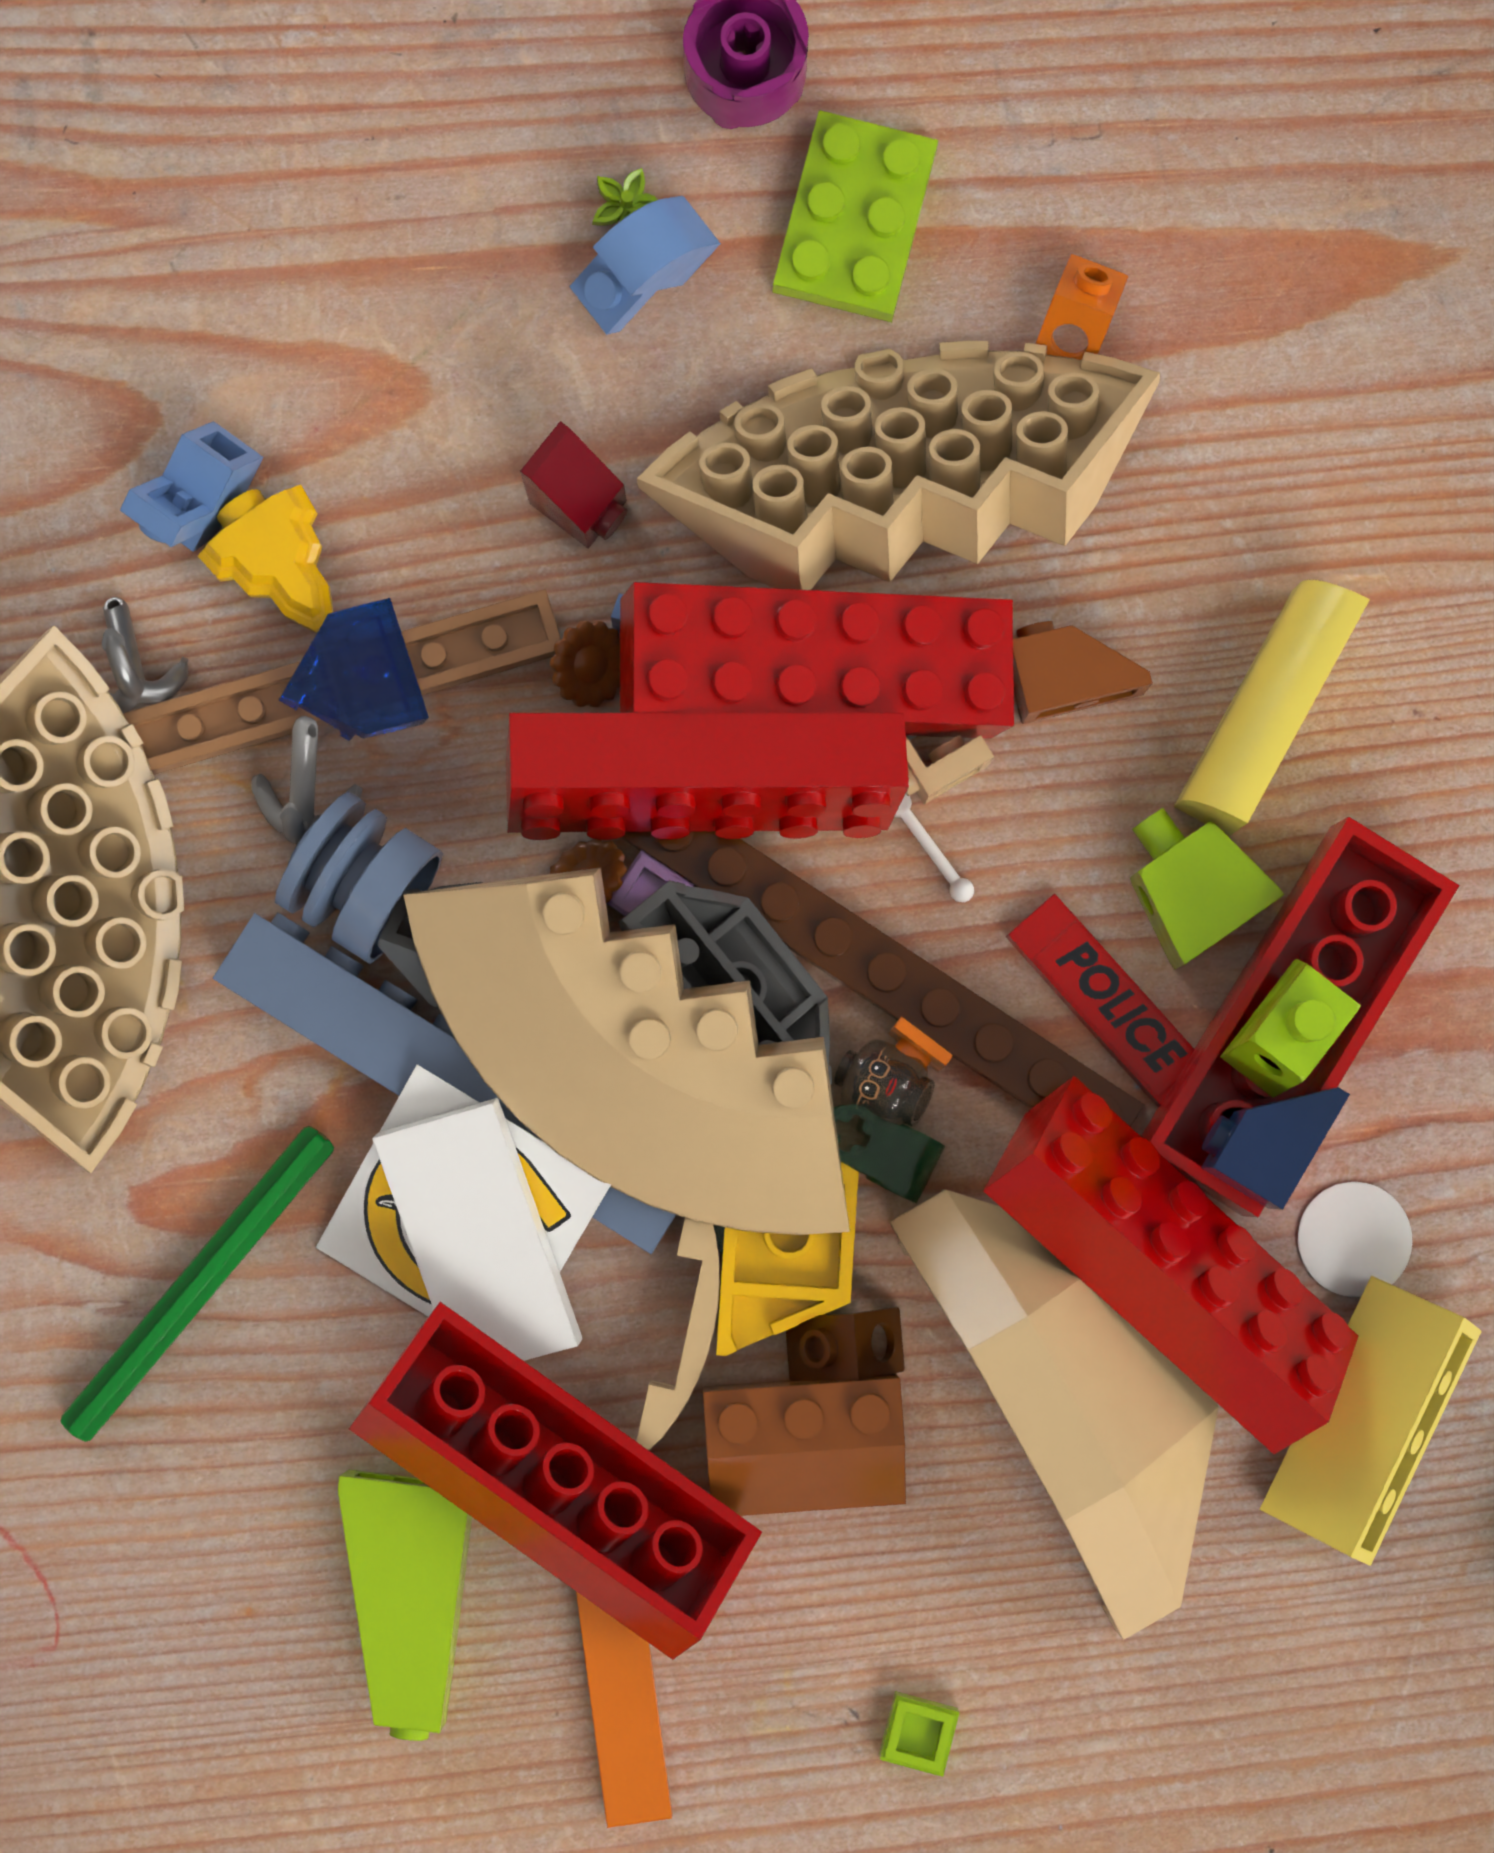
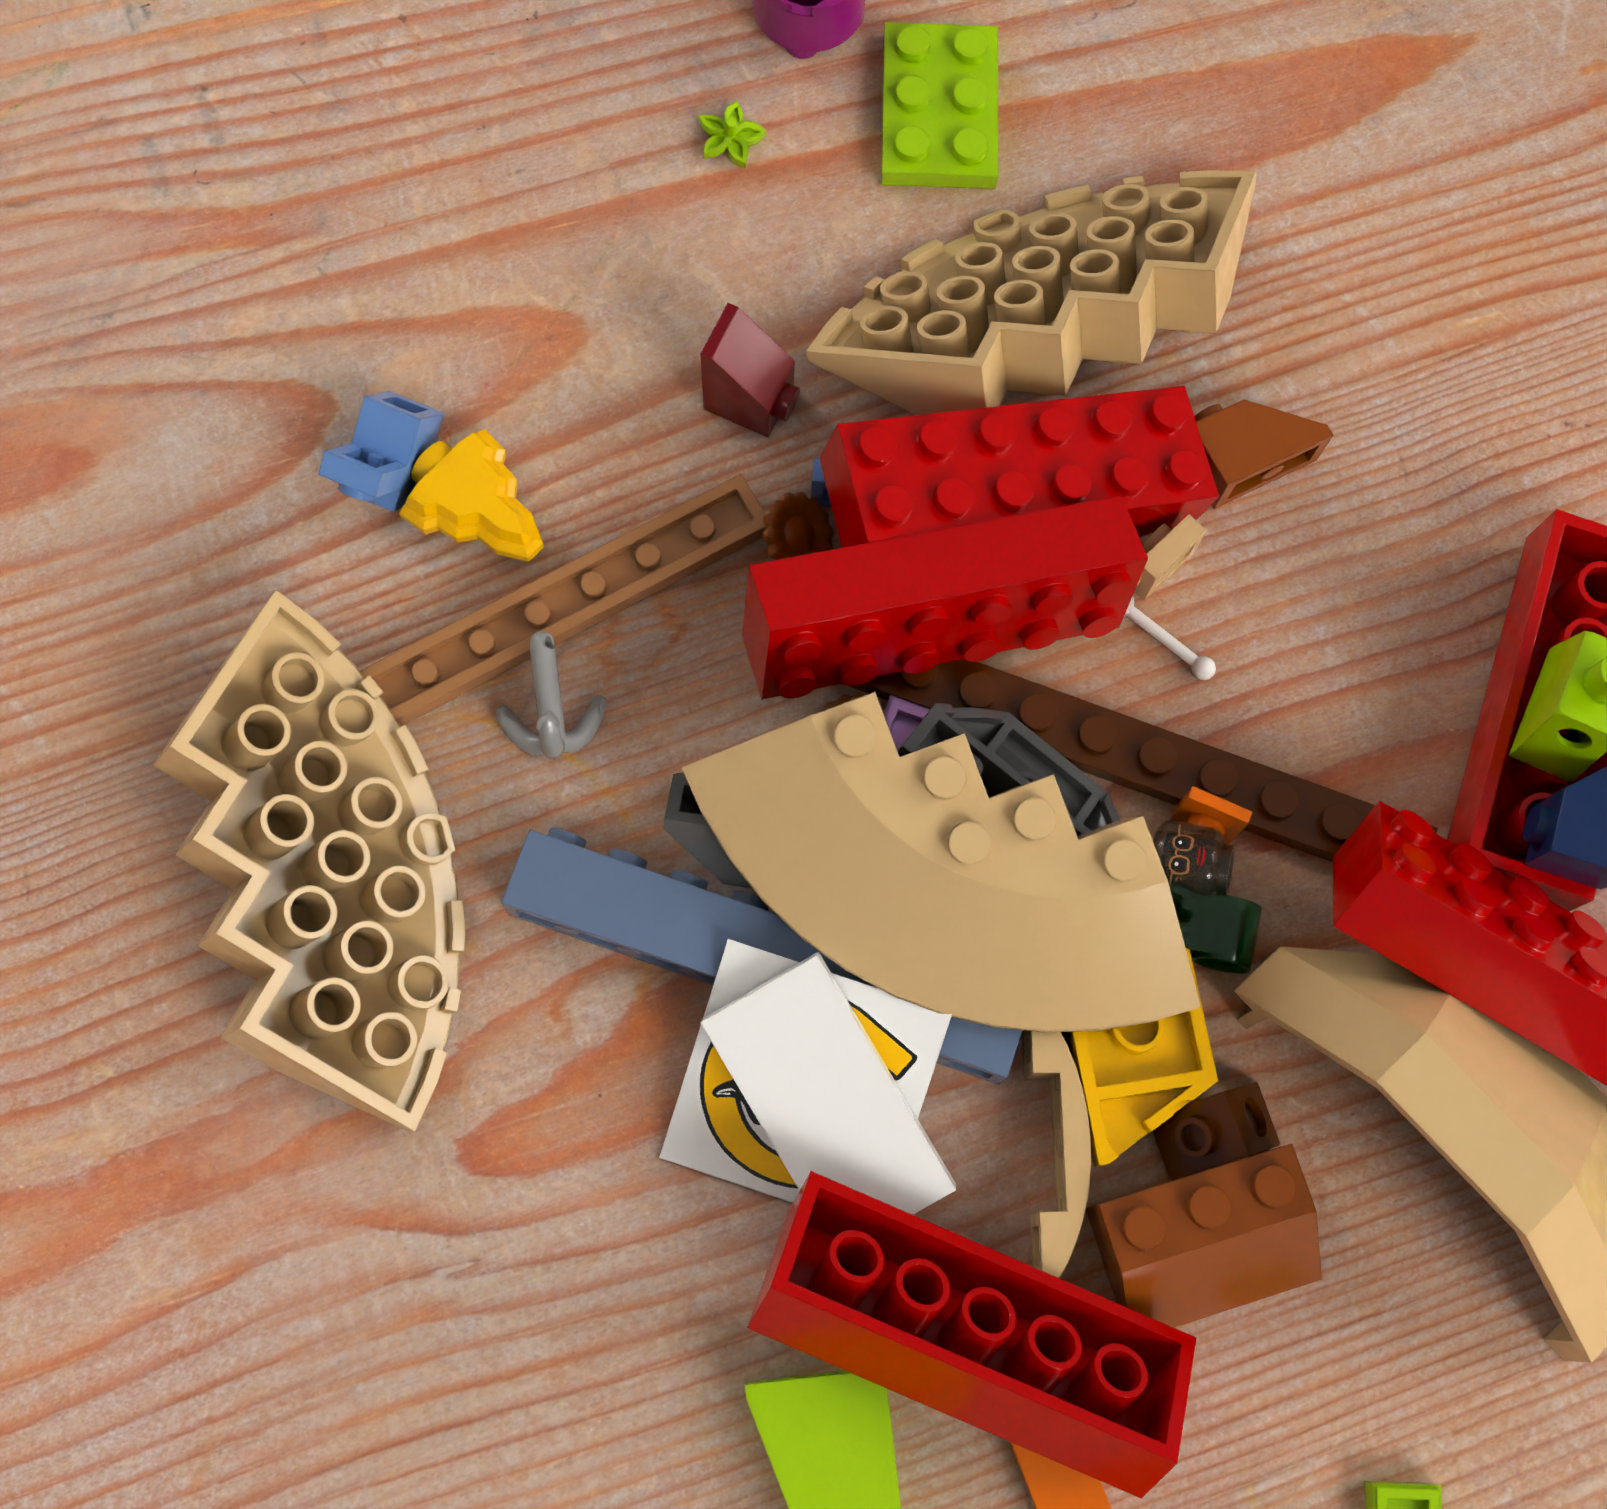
camera: 15 degrees left, 10 degrees down
green axle [60,1126,334,1442] -> none
flat silver piece [102,597,189,713] -> none
sand blue wheel [275,791,443,964] -> none
clear blue slope [278,598,429,741] -> none
medium blue brick [569,196,721,335] -> none
red tile [1006,893,1194,1107] -> none
orange bracket [1035,254,1128,360] -> none
lime torso [1130,808,1284,969] -> none
light yellow brick [1174,580,1370,837] -> none

